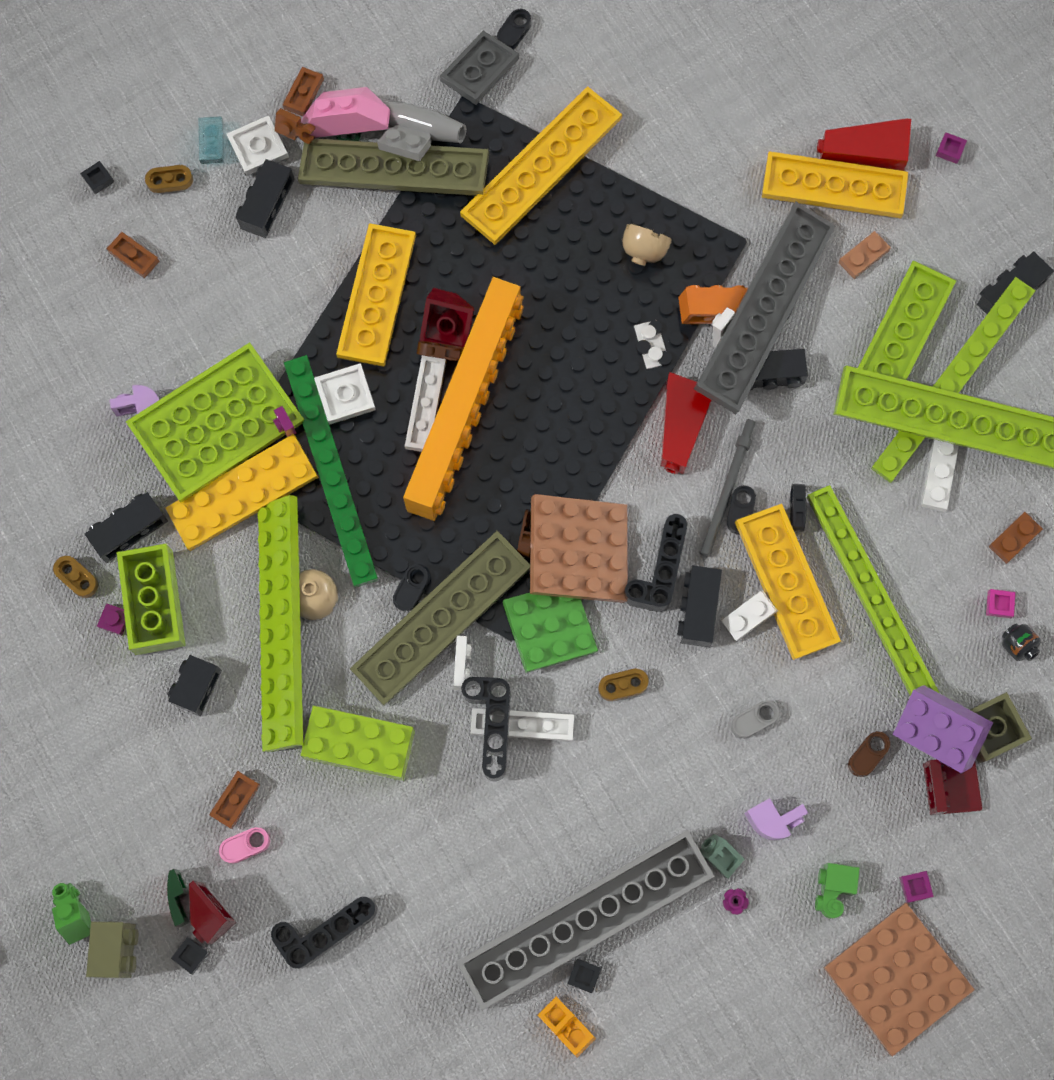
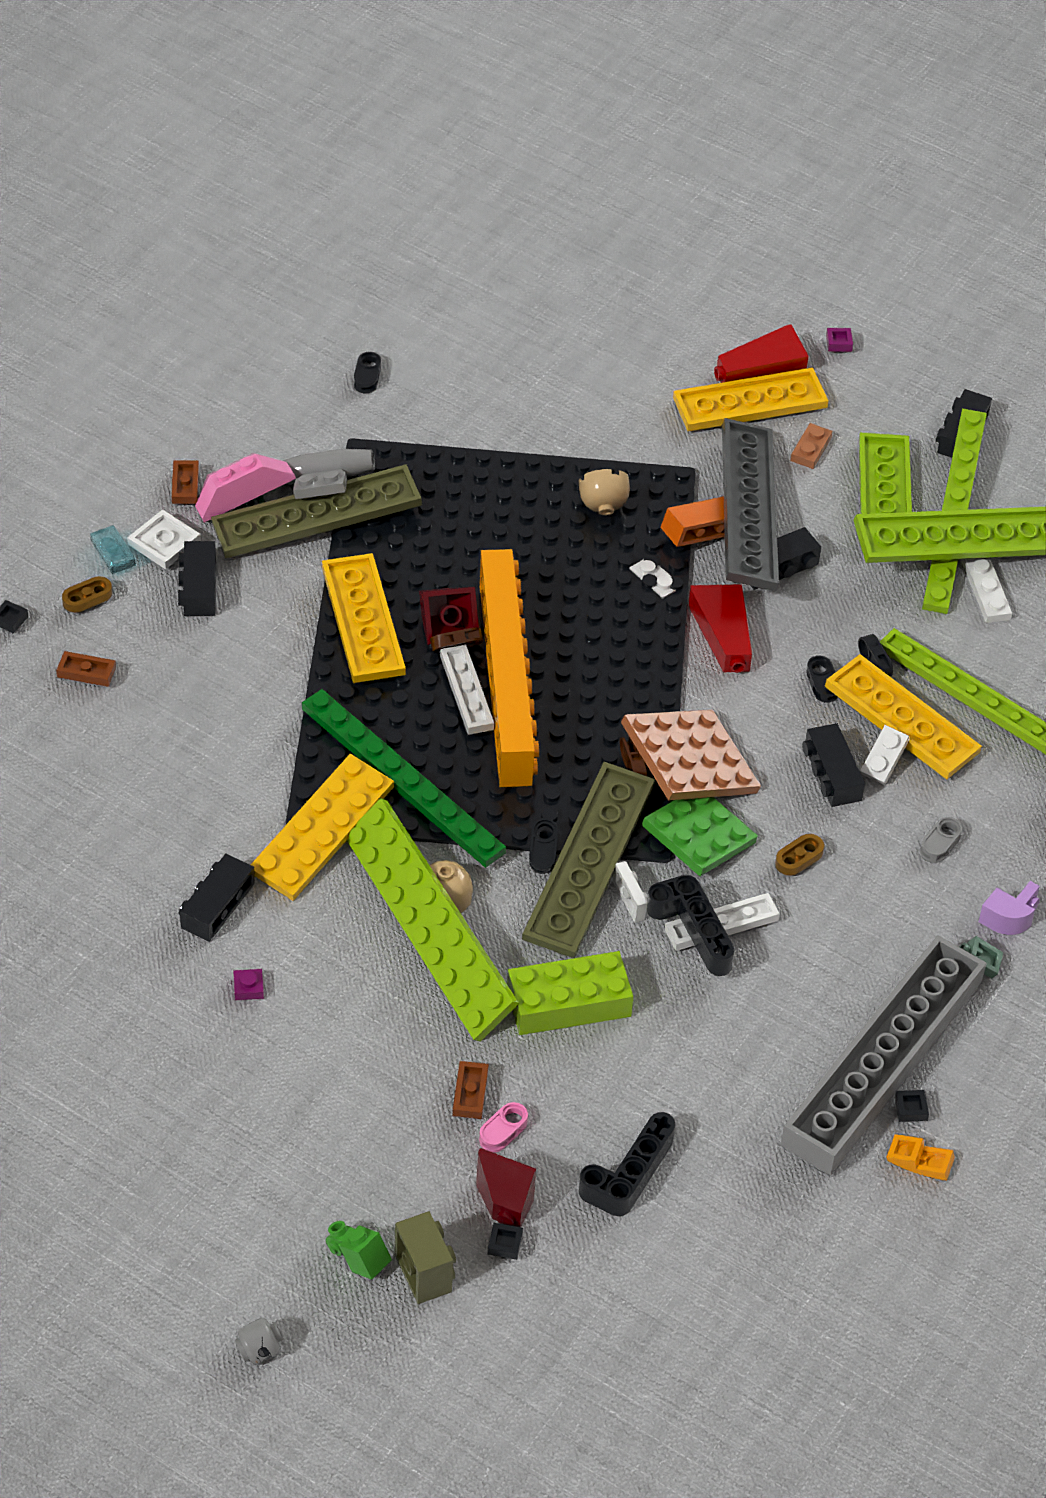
camera: 30 degrees left, 25 degrees down
pearl gold plate [53,556,98,598] -> none
lavender brick [110,385,160,417] -> none
lime brick [117,543,186,655] -> none
lime plate [125,342,304,503] -> none
dark green slope [167,869,190,927] -> none
black brick [168,655,222,717] -> none
magenta plate [273,406,296,437] -> none
dark orange plate [275,108,315,144] -> none
white plate [314,363,376,425] -> none
dark grey plate [440,30,519,105] -> none
yellow plate [460,86,622,245] -> none
black beam [624,514,687,612] -> none
dark grey bar [700,419,756,557] -> none
white plate [712,307,735,348] -> none
magenta plate [723,888,749,915] -> none

